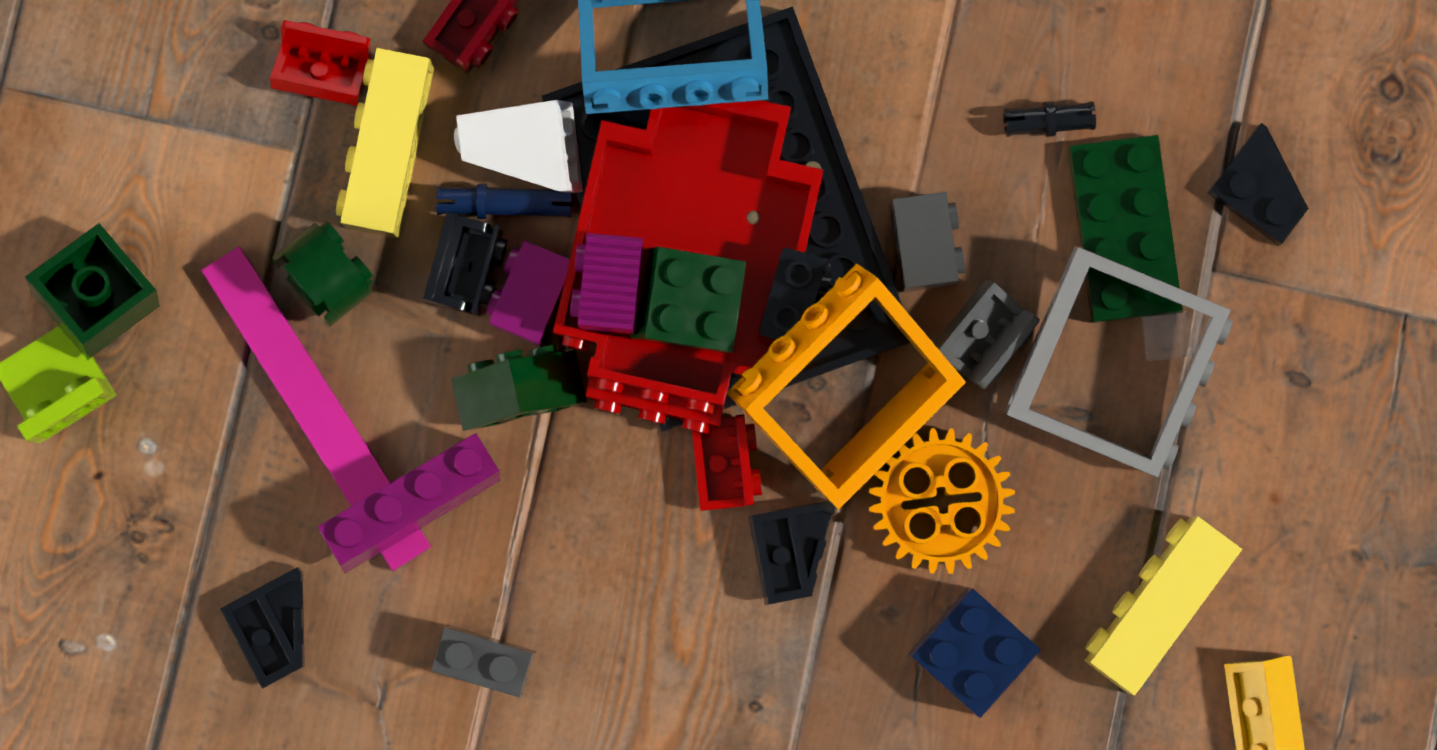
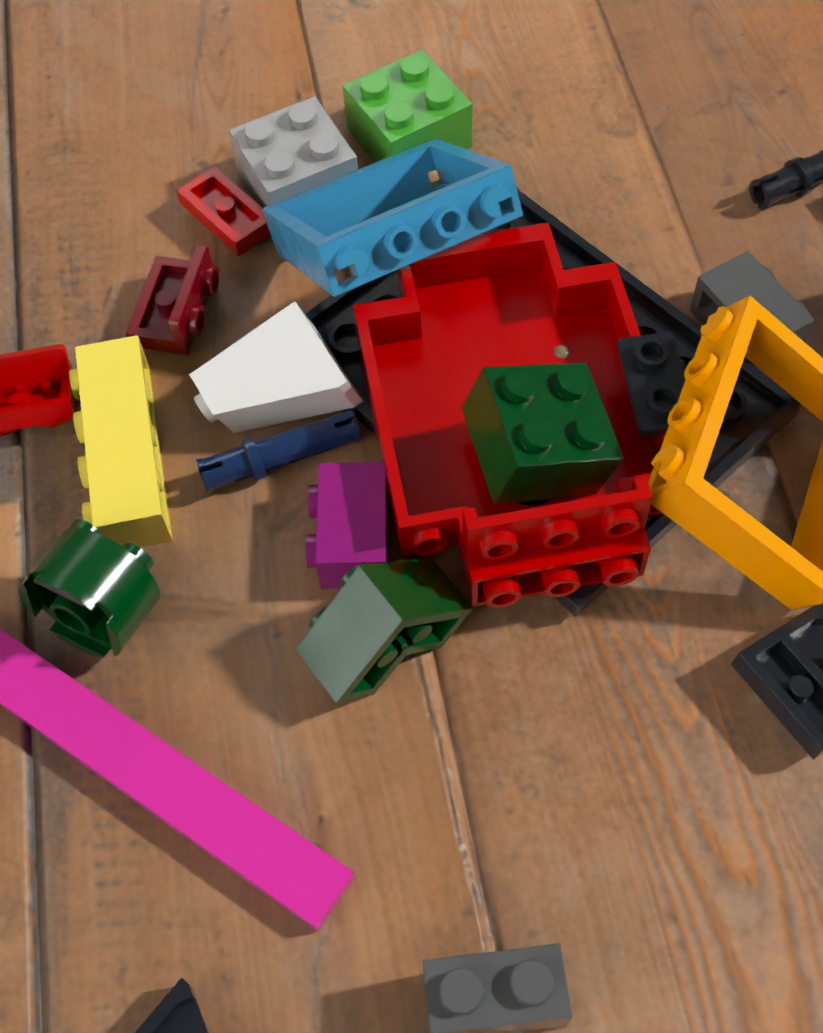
camera: 20 degrees left, 25 degrees down
magenta brick [317,433,500,574] -> none
black hinge [423,212,508,317] -> none
magenta brick [570,233,644,334] -> none
red bracket [692,414,762,511] -> none

